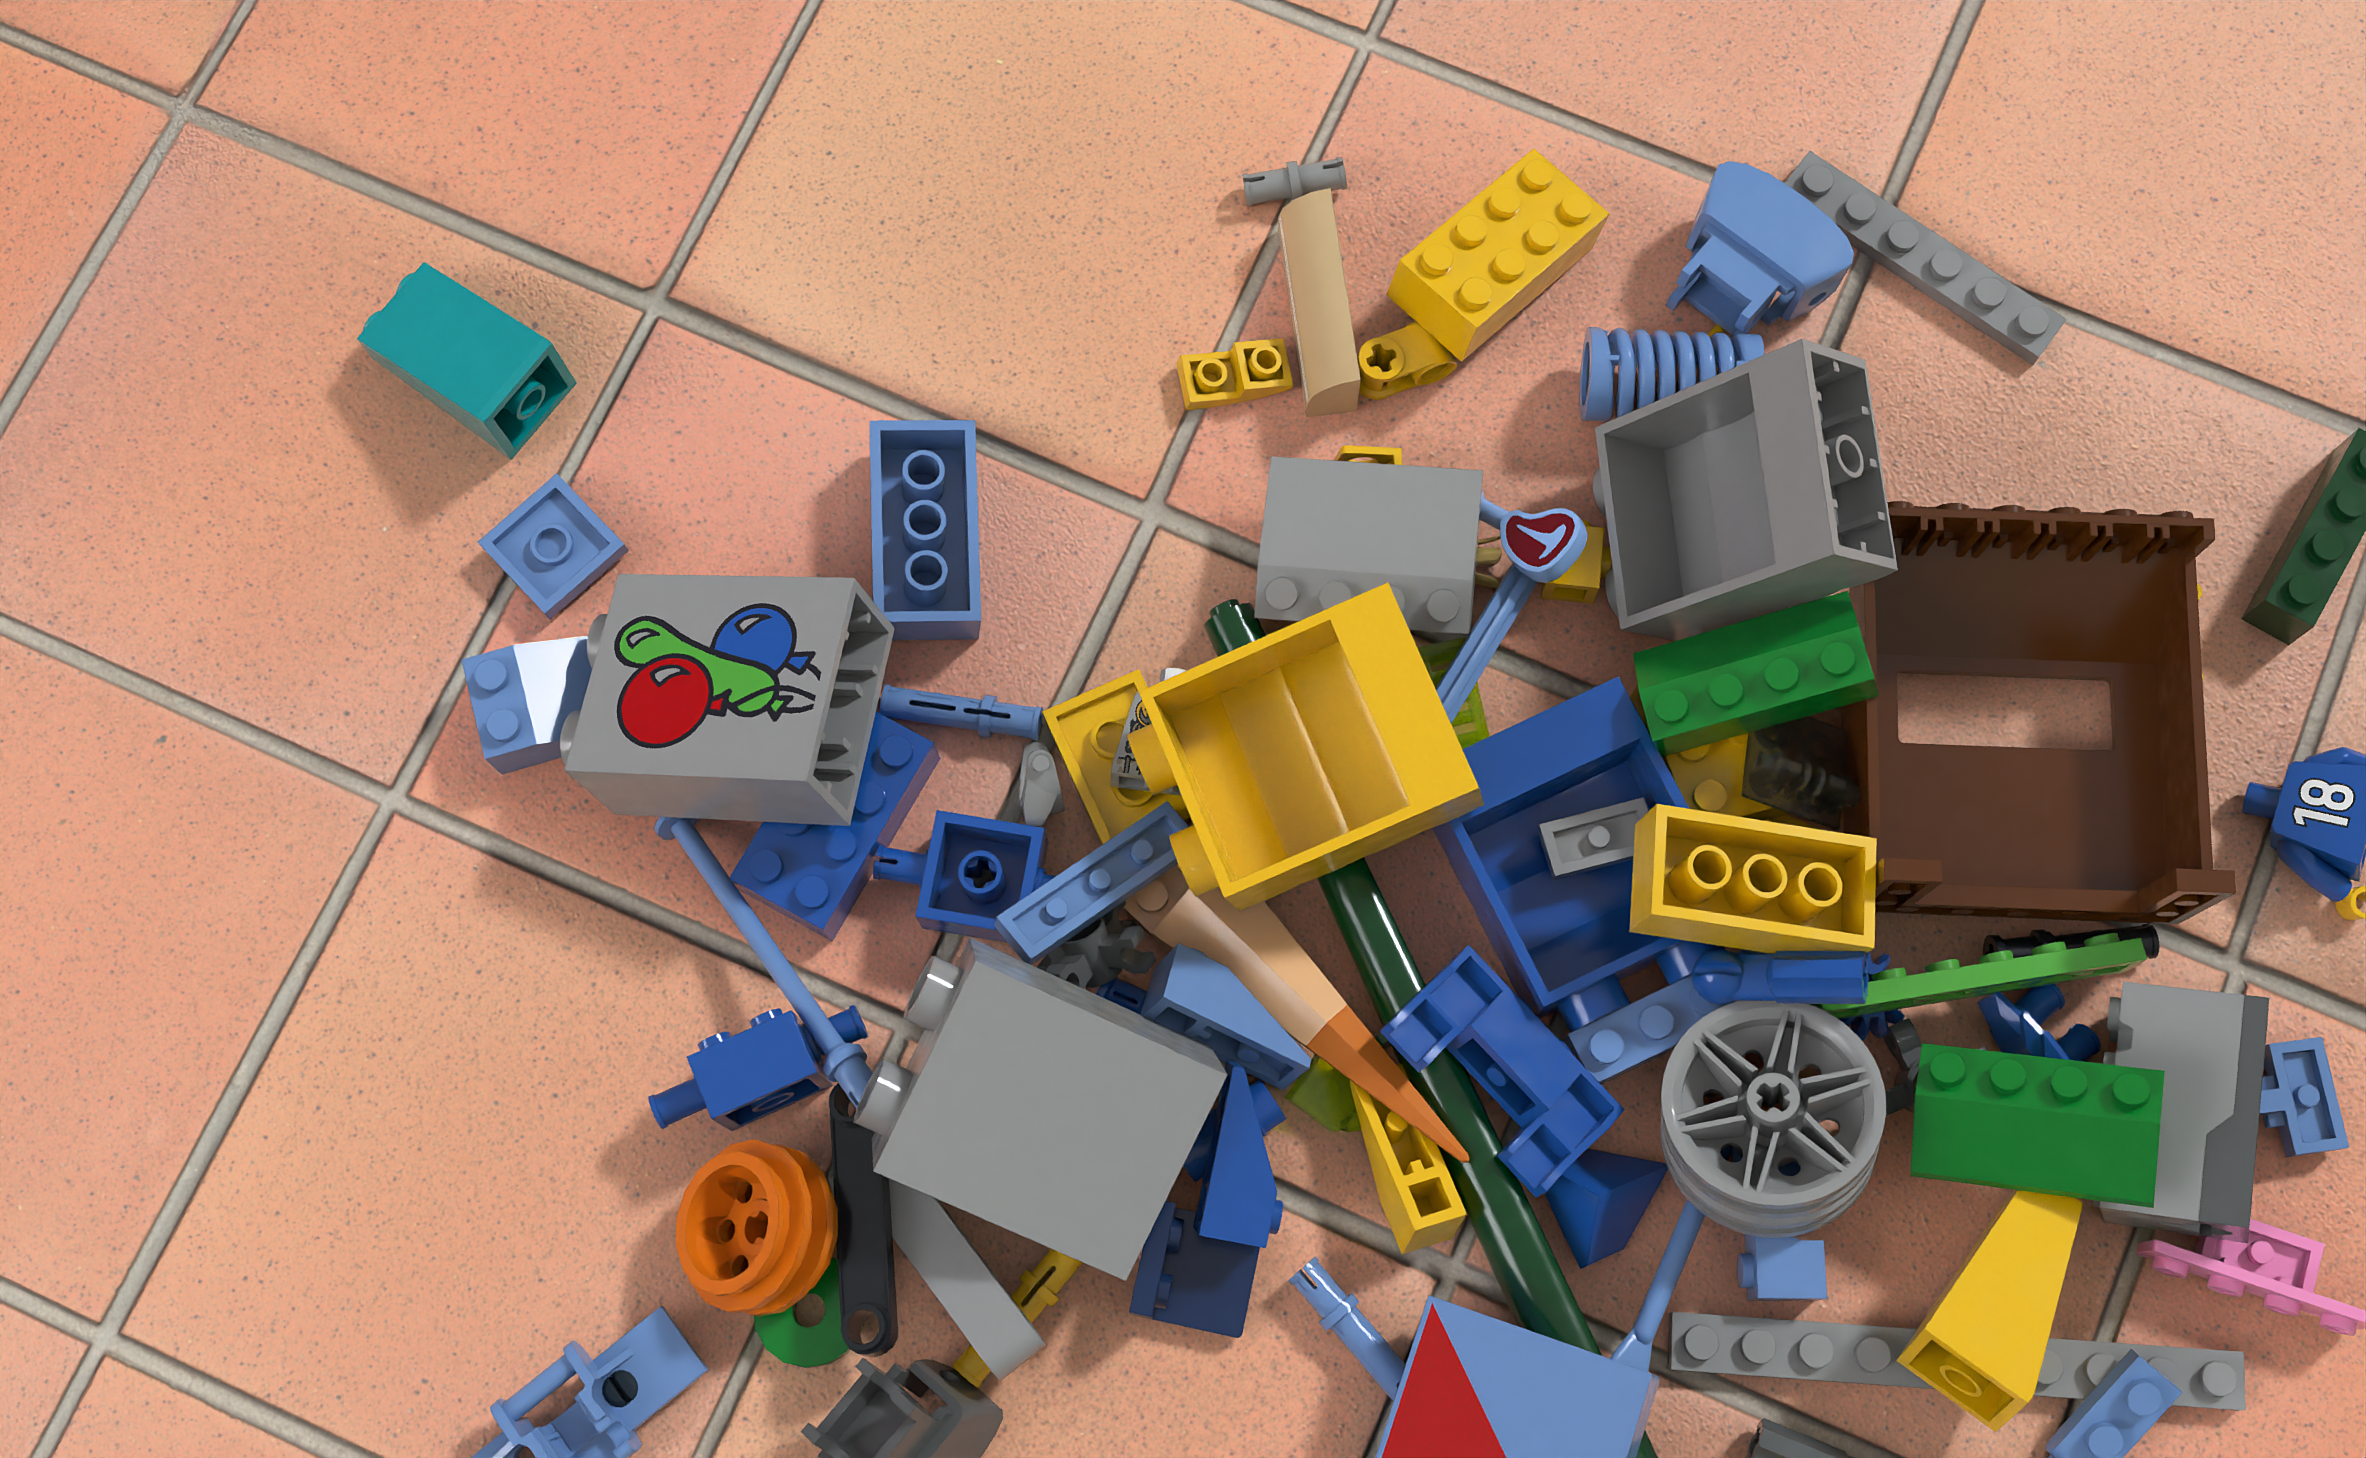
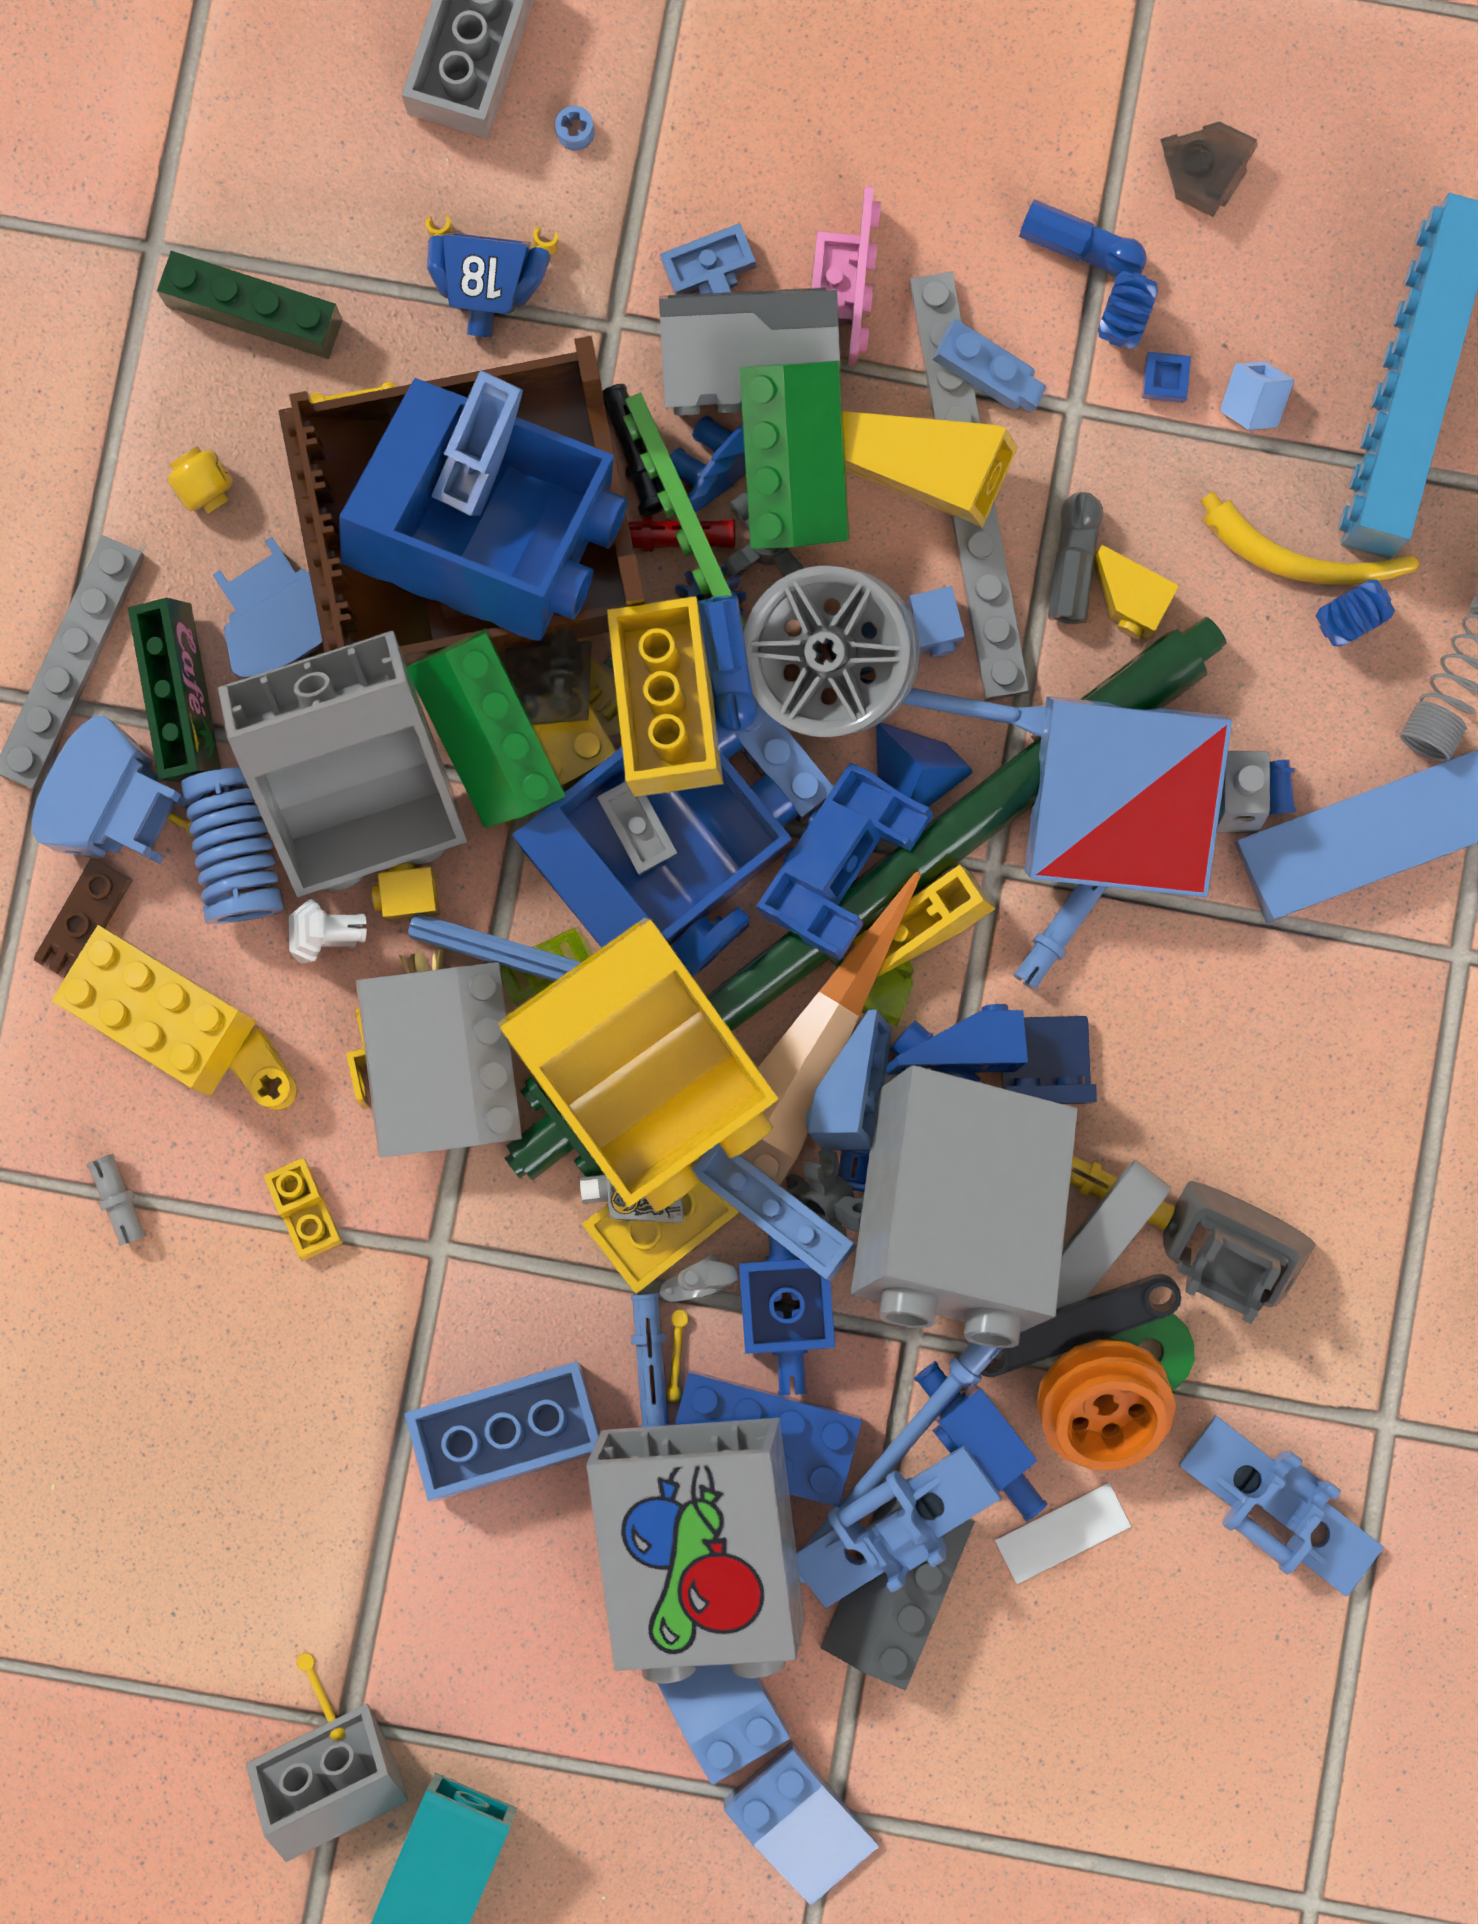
camera: 110 degrees left, 10 degrees up
medium blue plate [478,473,629,620] -> none
tan brick [1278,188,1361,417] -> none
light blue piece [1480,489,1588,583] -> none
none -> reddish brown hinge [34,857,133,978]
none -> dark green brick [127,597,221,783]
none -> yellow head [167,446,233,514]
none -> medium blue piece [213,537,323,680]
none -> light grey slope [246,1704,408,1862]
none -> white connector [289,899,367,964]
none -> yellow hinge [296,1653,345,1741]
none -> blue brick [339,378,628,641]
none -> medium blue slope [431,370,523,516]
none -> red pin [628,517,736,552]
none -> yellow hinge [666,1310,689,1403]
none -> blue plate [671,907,750,978]
none -> slope [724,1741,879,1906]
none -> medium blue piece [796,1445,1001,1608]
none -> dark grey slope [820,1497,975,1691]
none -> white sticker [995,1483,1131,1584]

